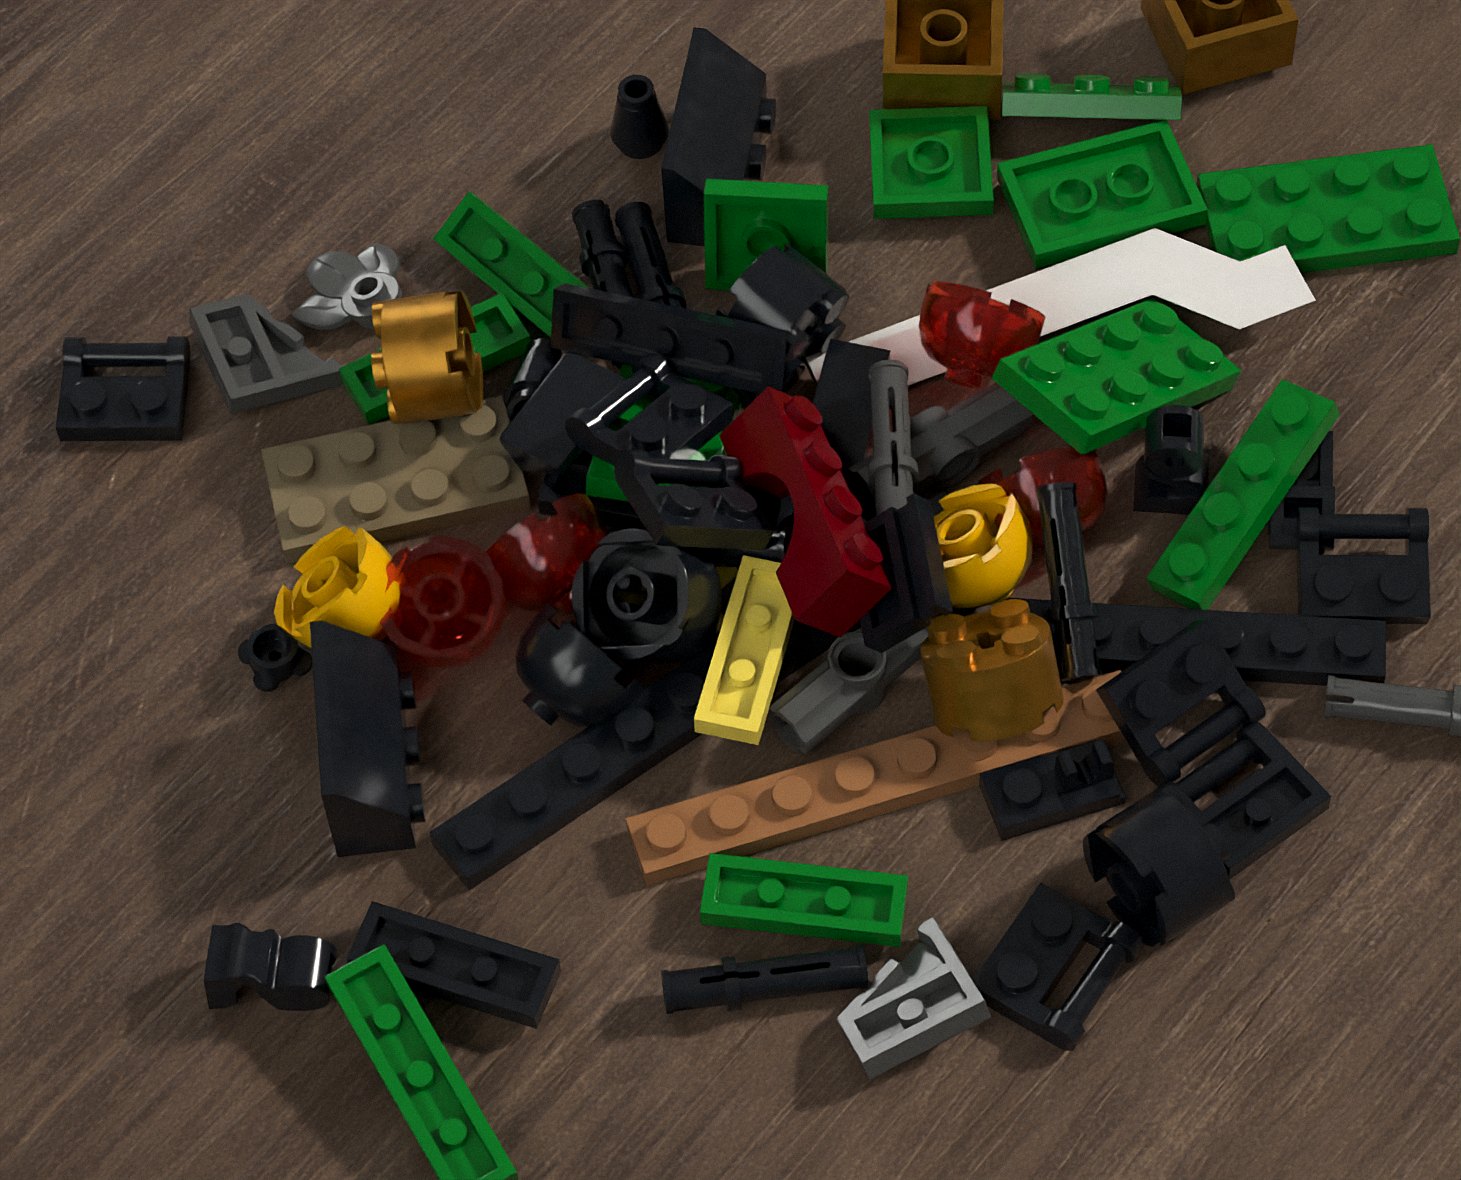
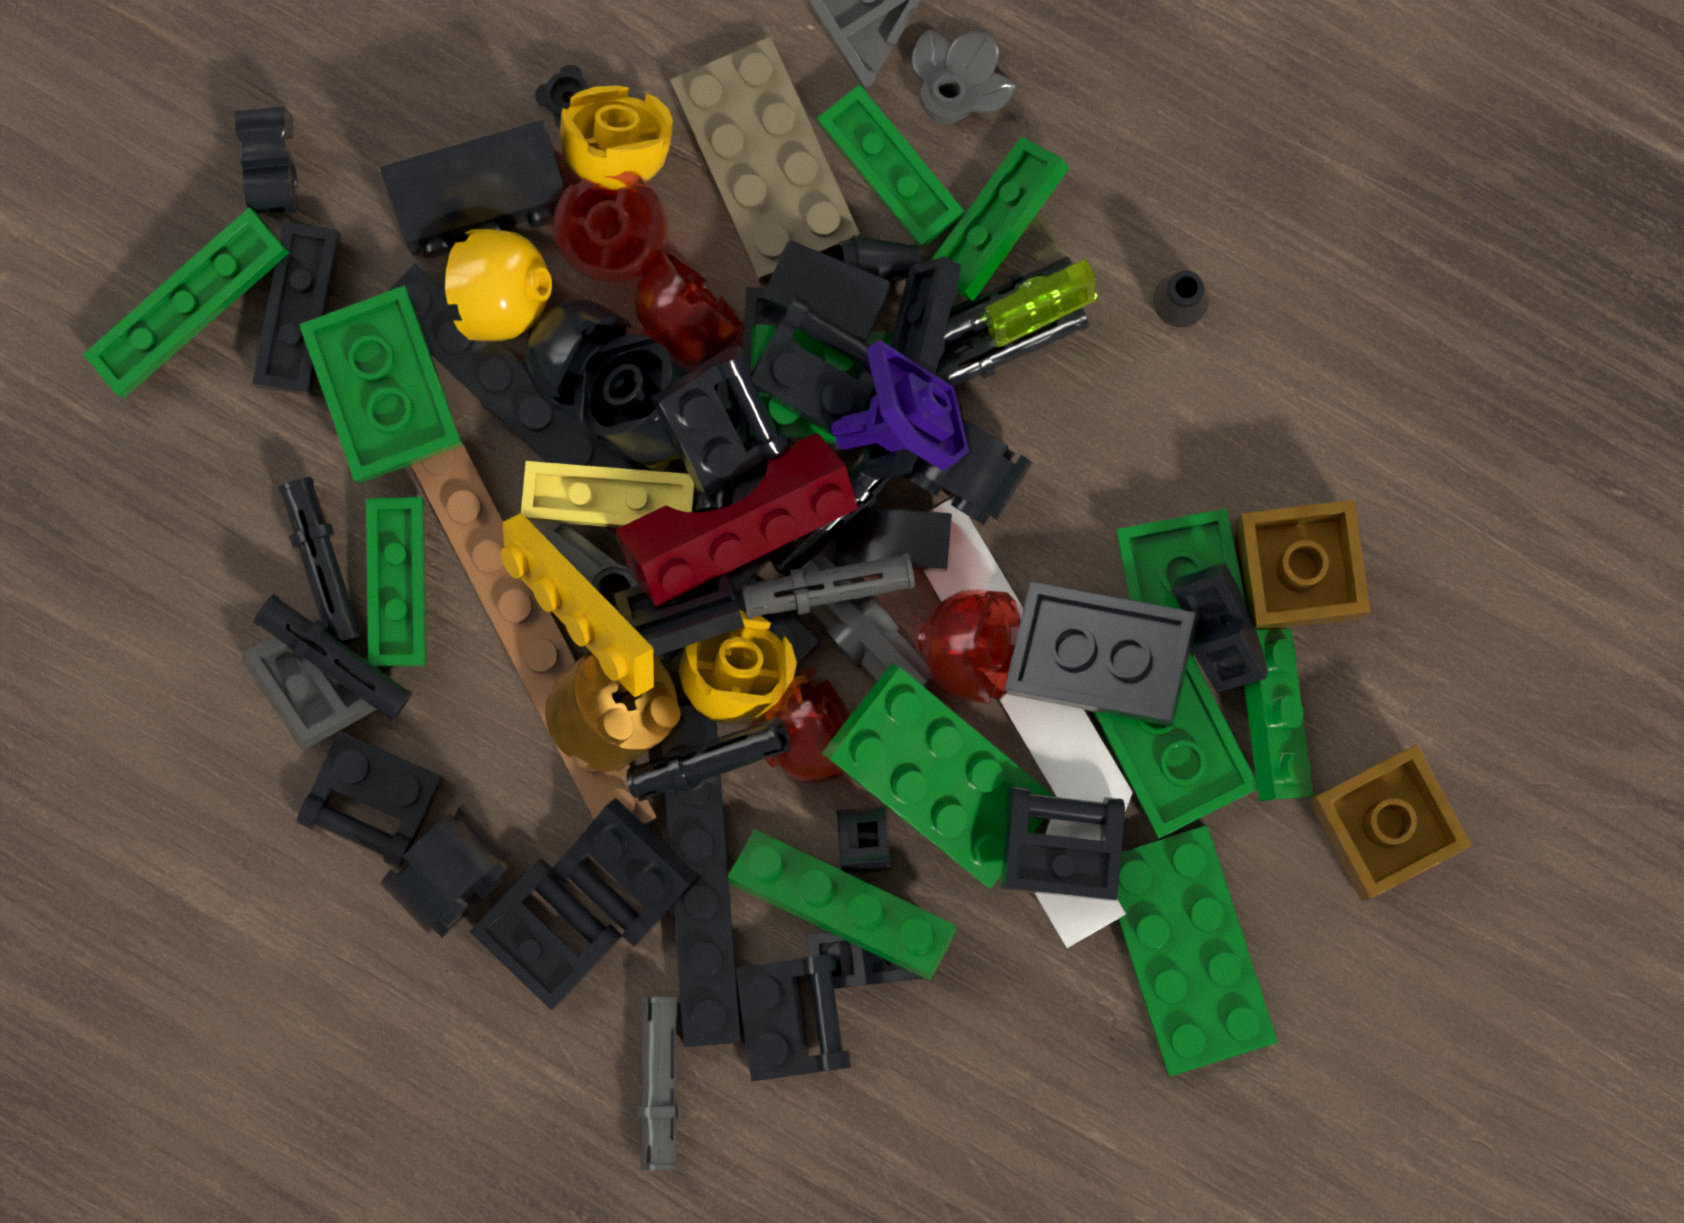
camera: 80 degrees right, 25 degrees up
pearl gold brick [371,291,483,425] -> none
black slope [661,27,776,247] -> none
green plate [704,179,829,290] -> none
black plate [979,740,1126,841] -> none
none -> black pin [253,594,413,721]
none -> green plate [299,285,464,484]
none -> yellow cylinder [445,229,552,341]
none -> yellow plate [500,513,654,697]
none -> dark purple piece [831,340,969,471]
none -> clear neon green plate [985,258,1097,347]
none -> black plate [1000,786,1125,901]
none -> black plate [1005,581,1198,727]
none -> black slope [1171,563,1268,693]

